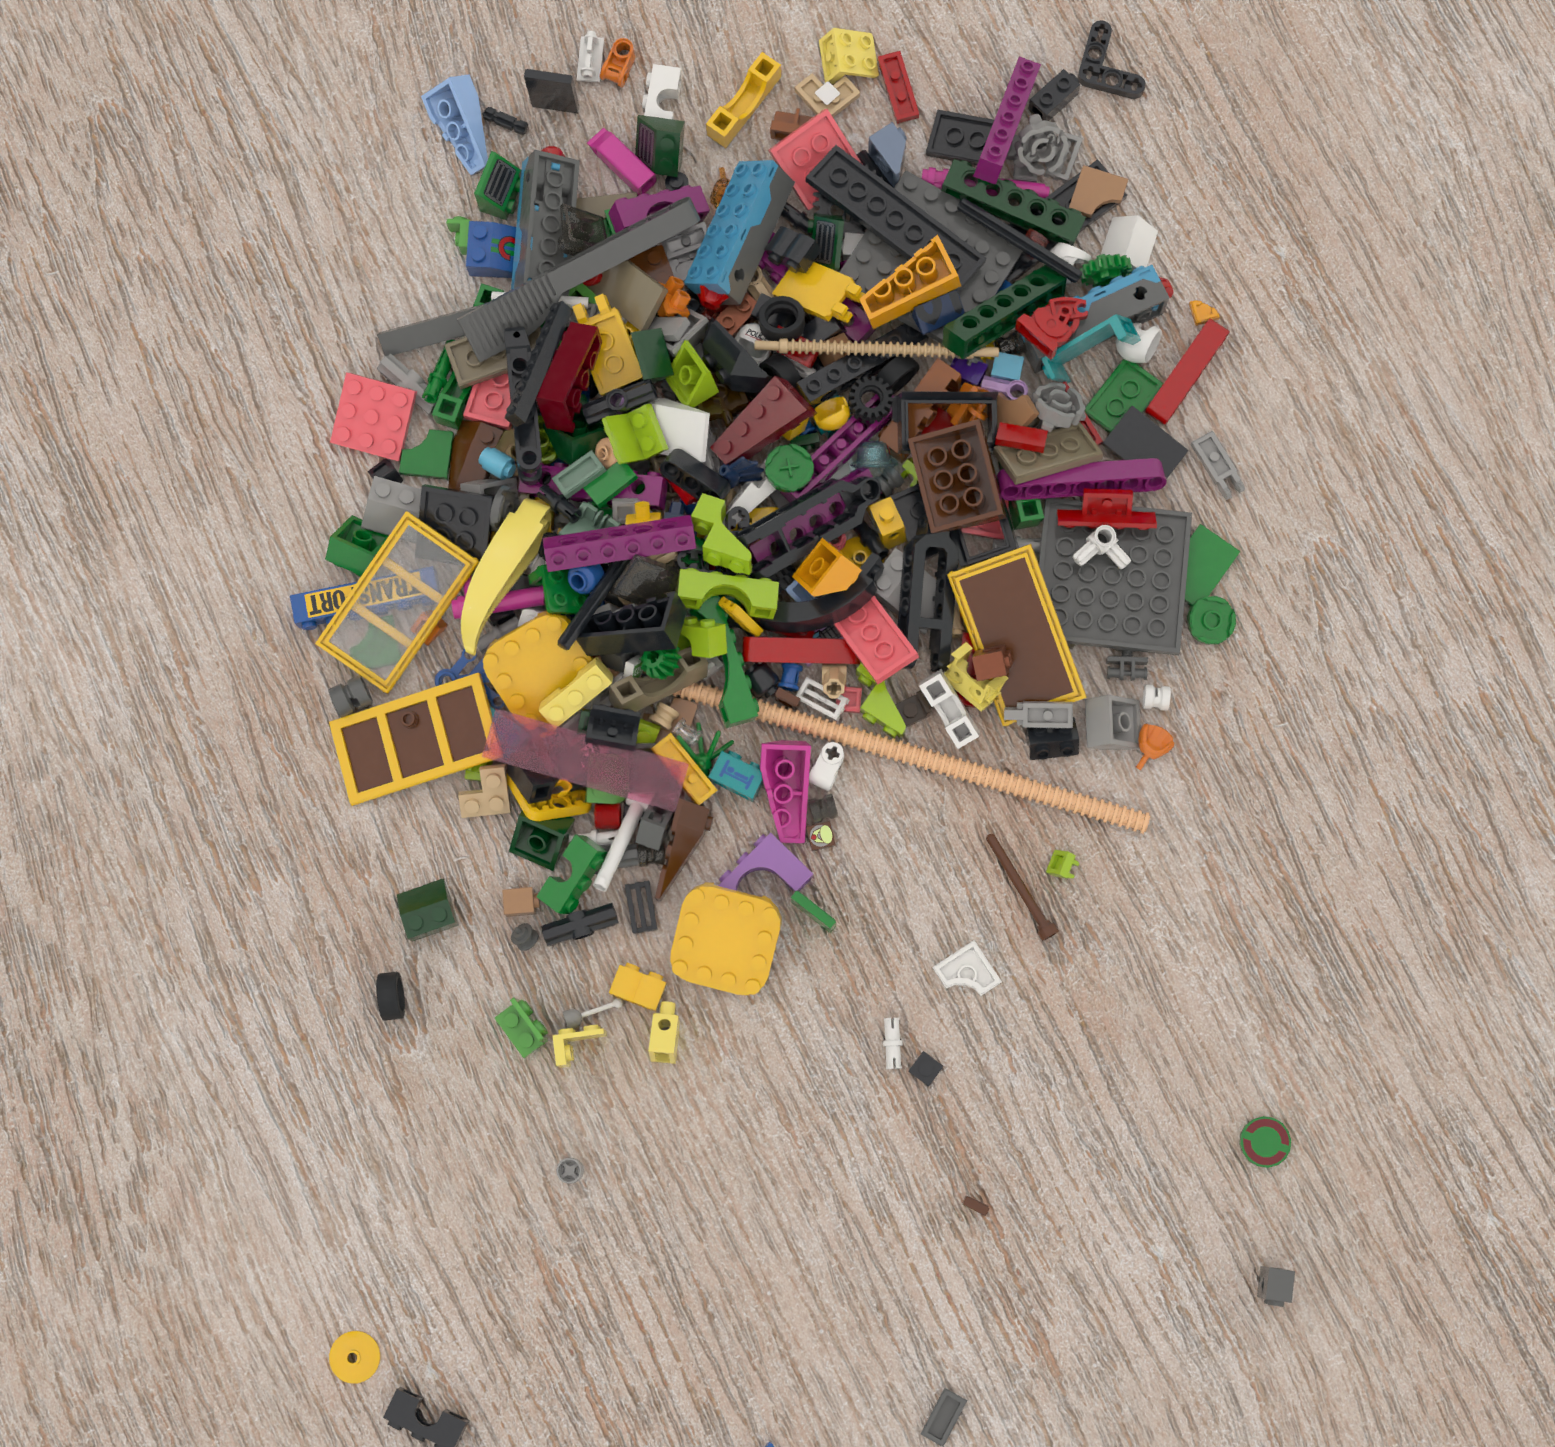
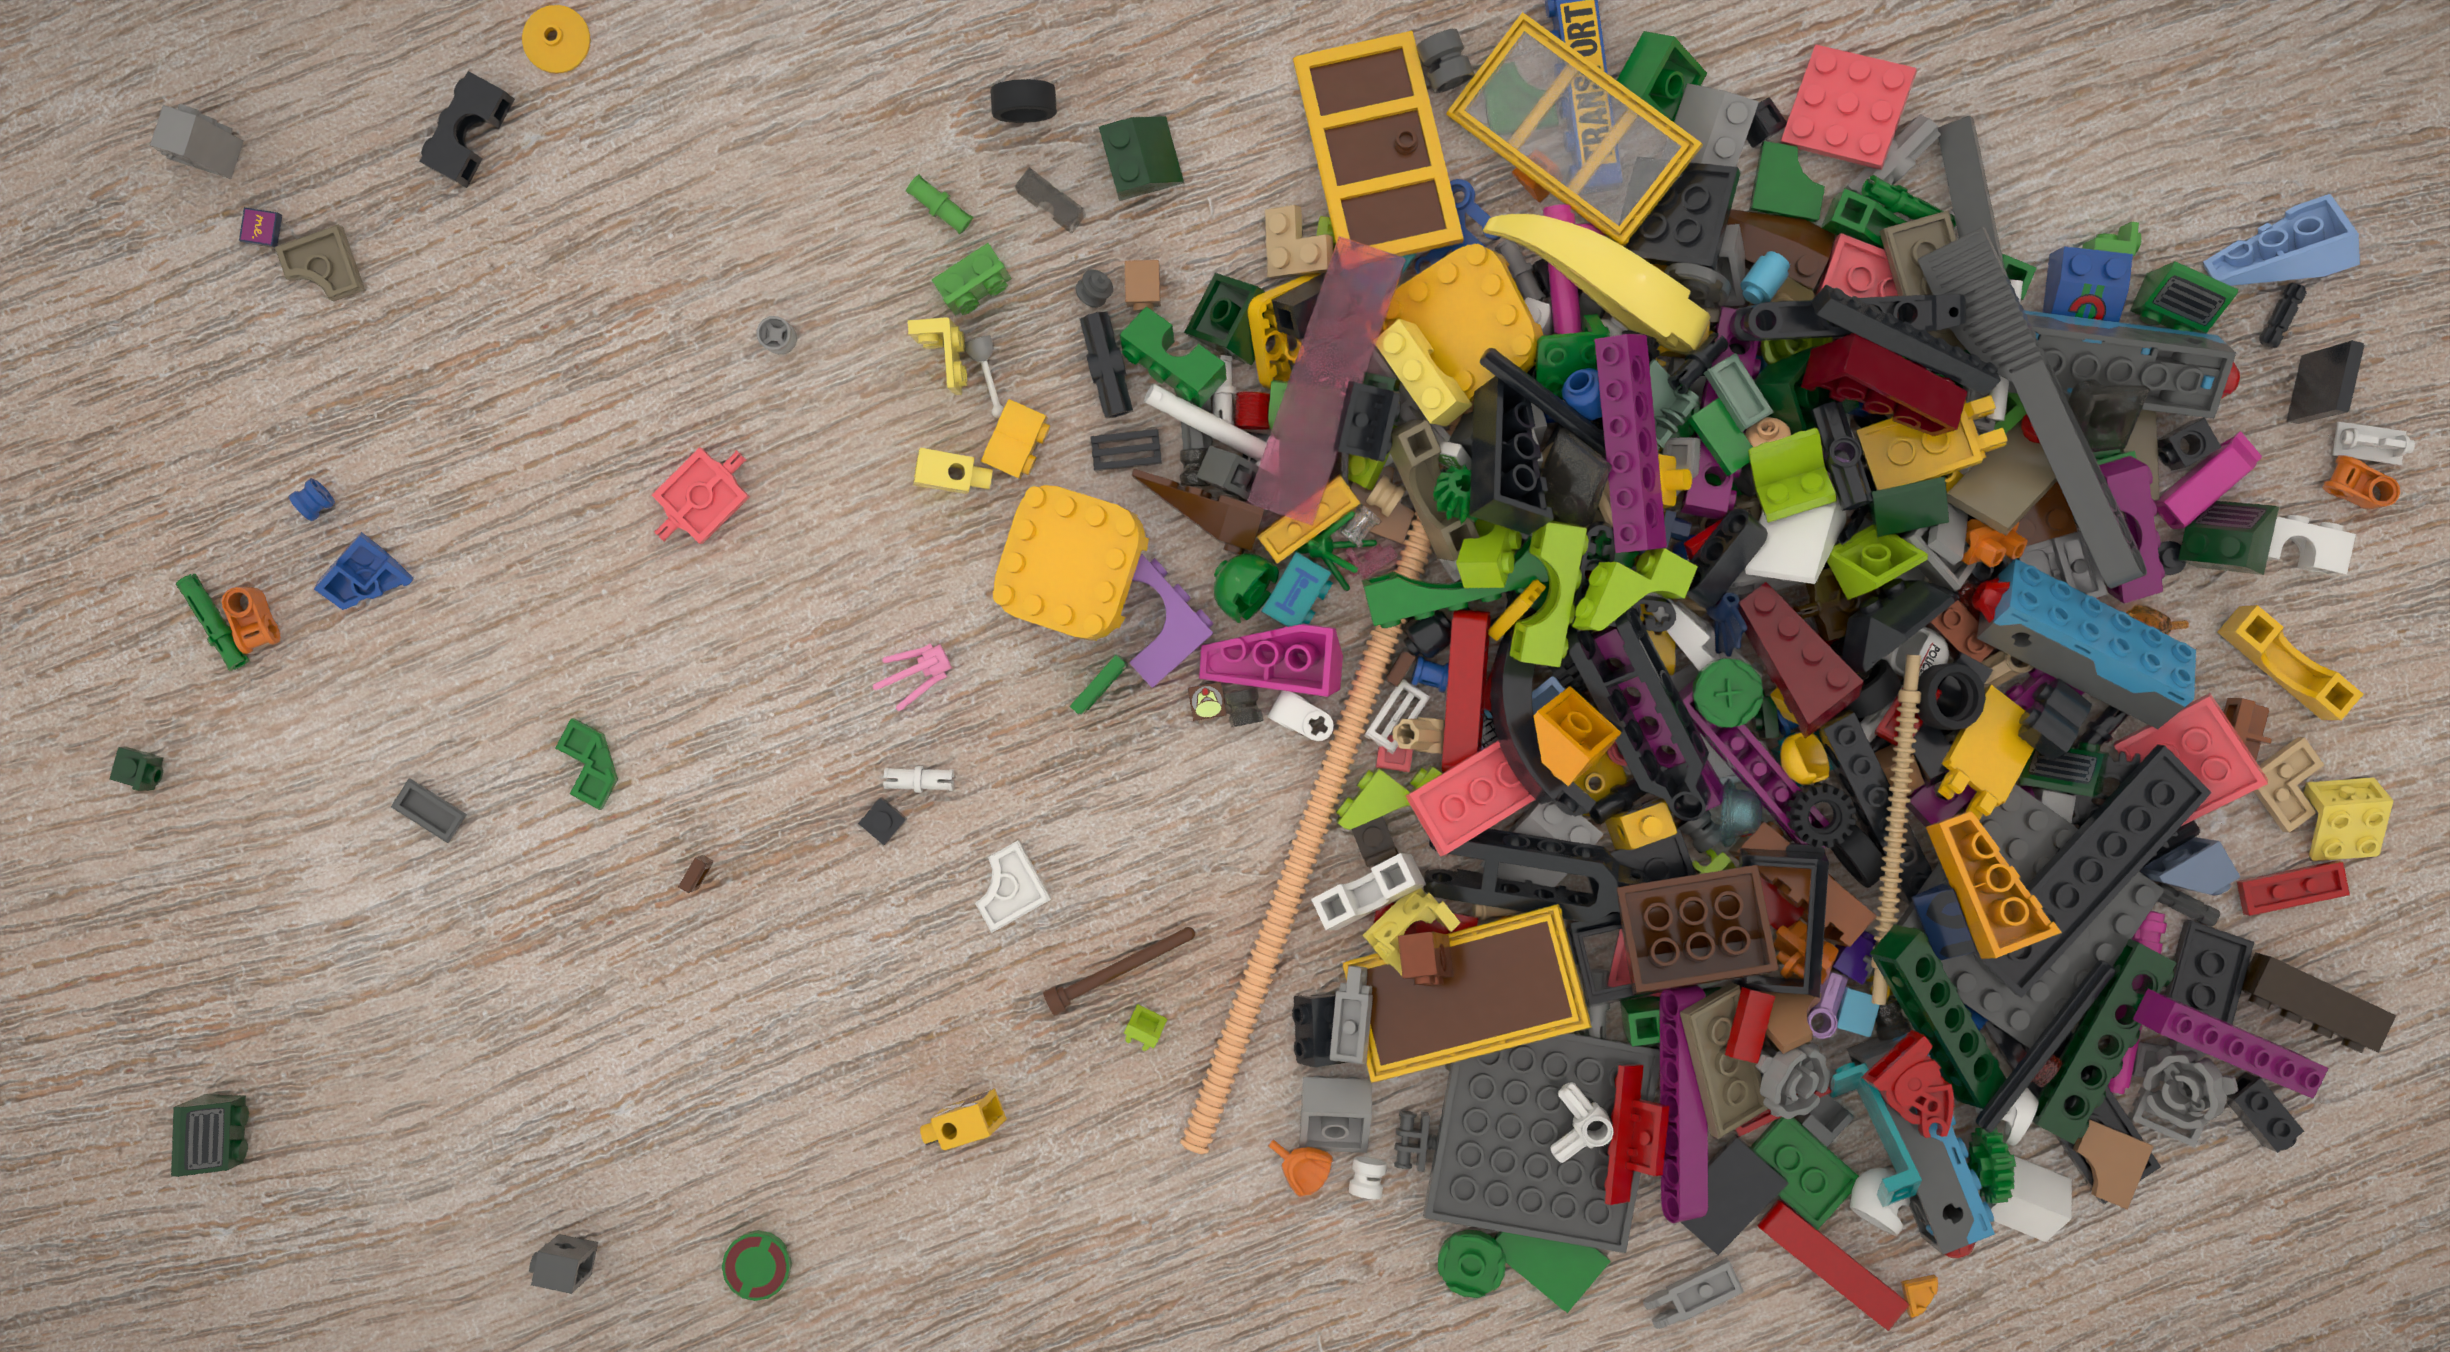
camera: 90 degrees right, 10 degrees up
white sticker [815,82,840,105] -> none
black beam [1078,20,1146,99] -> none
none -> green tile [555,718,618,810]
none -> coral plate [652,447,750,544]
none -> bright pink plant [873,643,952,711]
none -> bright green pin [906,174,973,234]
none -> yellow torso [920,1088,1007,1151]
none -> clear smoke piece [1015,167,1086,234]
none -> green cylinder [1214,554,1279,623]
none -> clear pink bracket [1343,544,1398,580]
none -> dark grey panel [1794,1094,1854,1147]
none -> black piece [1837,505,1869,545]
none -> black brick [2157,417,2221,471]
none -> dark grey axle [2157,883,2220,927]
none -> dark brown brick [2242,952,2396,1053]

